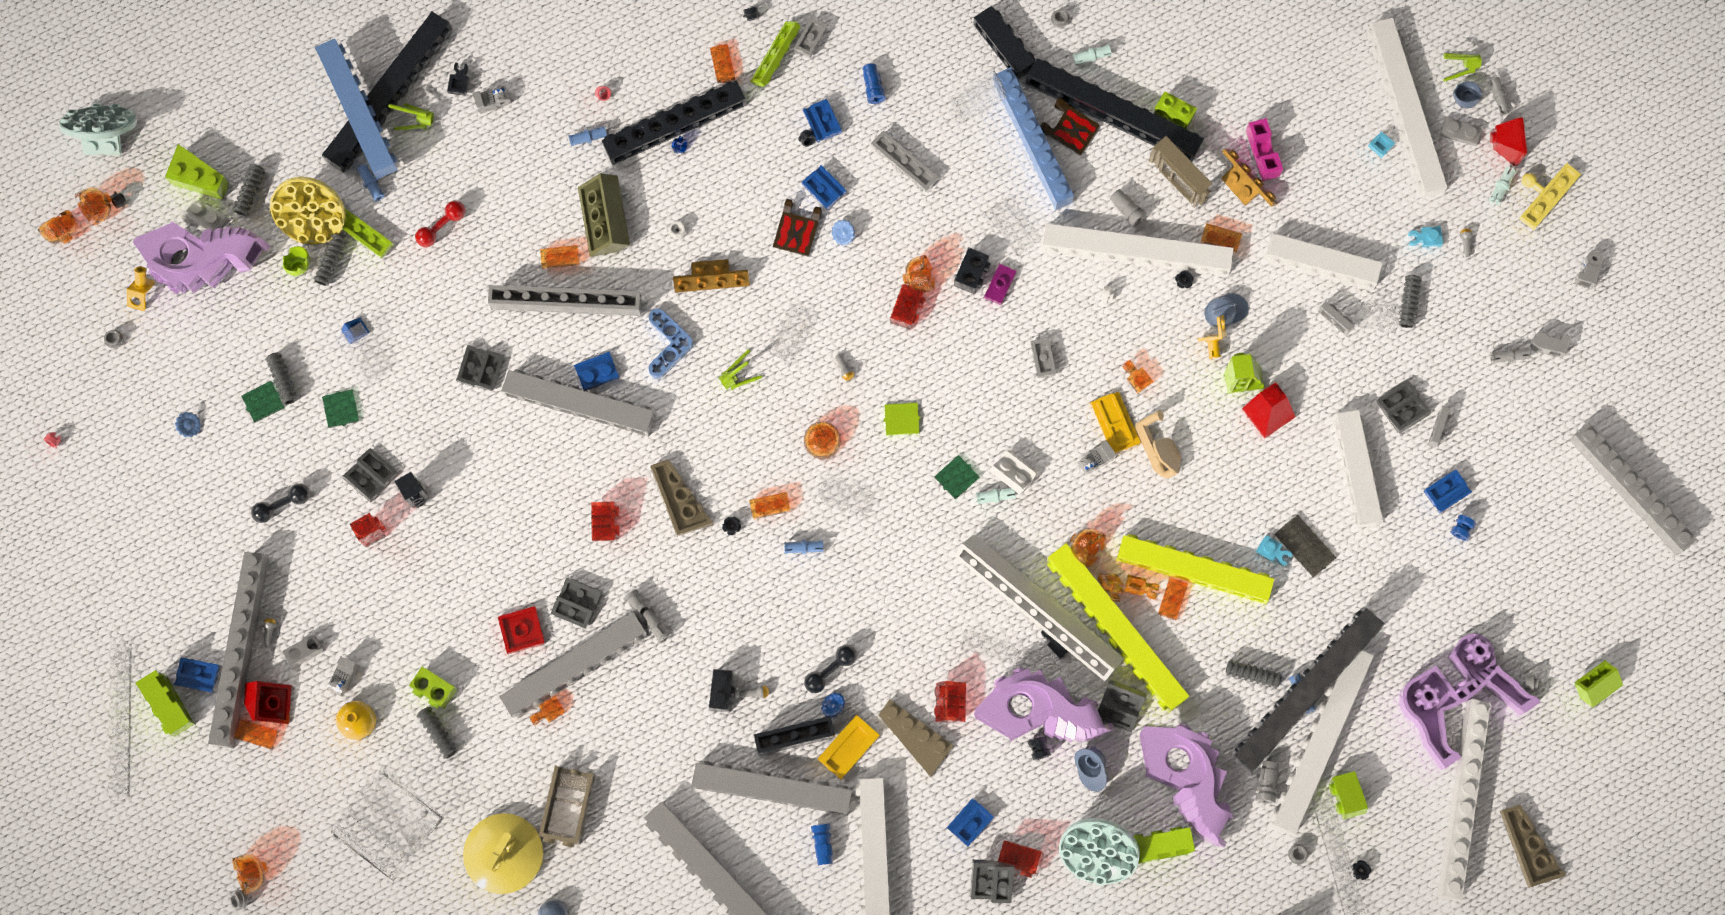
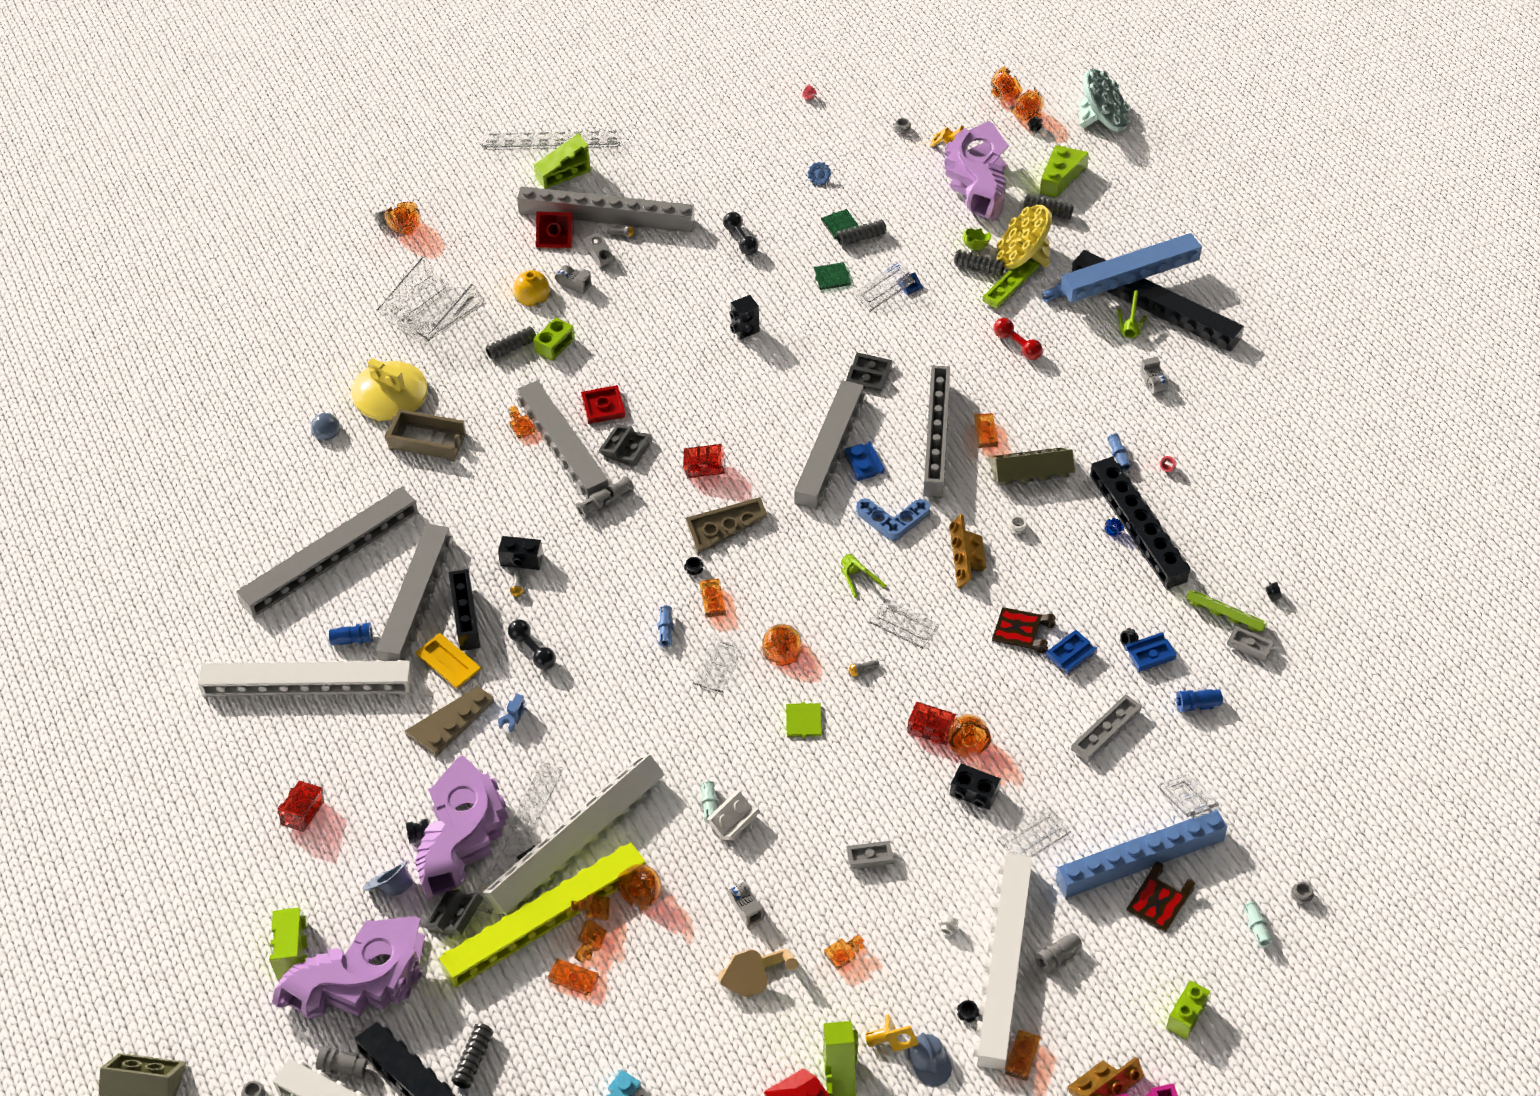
camera: 90 degrees right, 25 degrees down
blue plate [173,657,220,693] -> none
white bracket [179,197,227,232] -> none
clear orange plate [234,719,279,750] -> none
dark grey slope [343,448,398,503] -> none
clear red brick [349,513,387,548] -> none
black plate [447,62,469,96] -> none
clear orange plate [710,44,735,84] -> none
blue piece [821,692,845,718] -> none
piece [831,219,855,246] -> none
clear green piece [934,455,980,500] -> none
clear red brick [934,681,966,724] -> none
blue plate [946,798,994,847] -> none
dark grey slope [970,859,1015,903] -> none
black brick [973,5,1035,80] -> none
magenta plate [984,264,1017,305] -> none
black brick [1025,58,1204,163] -> none
light aqua bracket [1059,818,1140,885] -> none
yellow piece [1090,391,1141,453] -> none
neon yellow brick [1116,534,1274,604] -> none
dark tan door [1149,136,1213,208] -> none
none -> medium blue plate [498,693,526,732]

